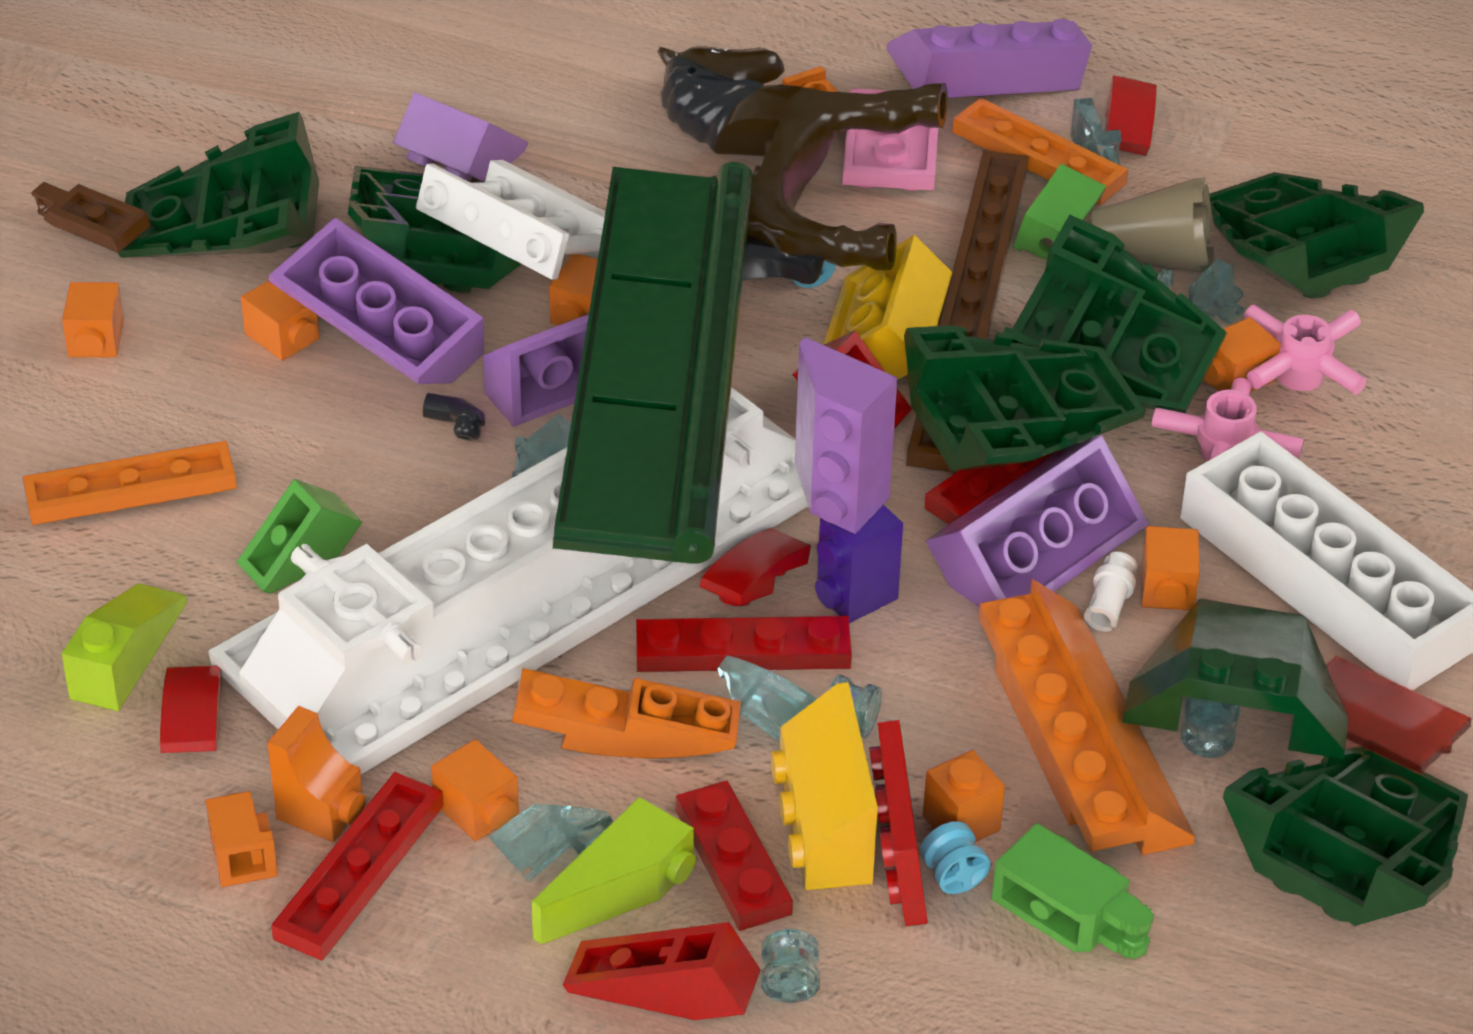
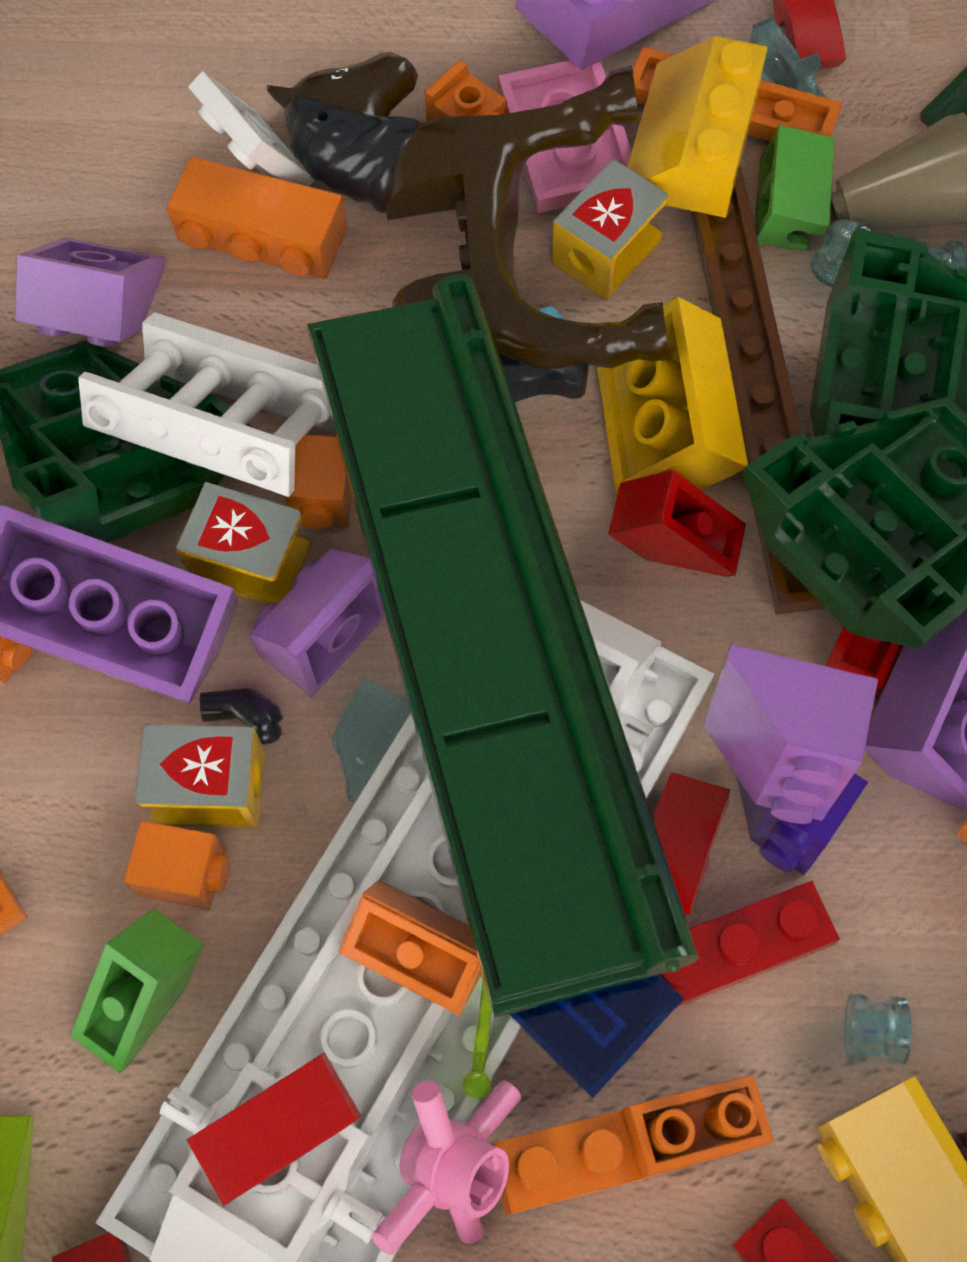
camera: 15 degrees left, 25 degrees up
clear light blue slope [718,656,817,741] -> none
none -> orange brick [123,821,230,910]
none -> piece [135,724,266,828]
none -> orange brick [167,156,348,279]
none -> piece [175,482,310,605]
none -> red slope [186,1052,362,1206]
none -> white plate [188,71,316,186]
none -> orange slope [338,881,482,1016]
none -> bright pink bar [372,1080,521,1255]
none -> clear neon green hinge [462,974,492,1099]
none -> clear blue tile [508,974,684,1098]
none -> piece [552,160,668,301]
none -> yellow slope [627,36,768,218]

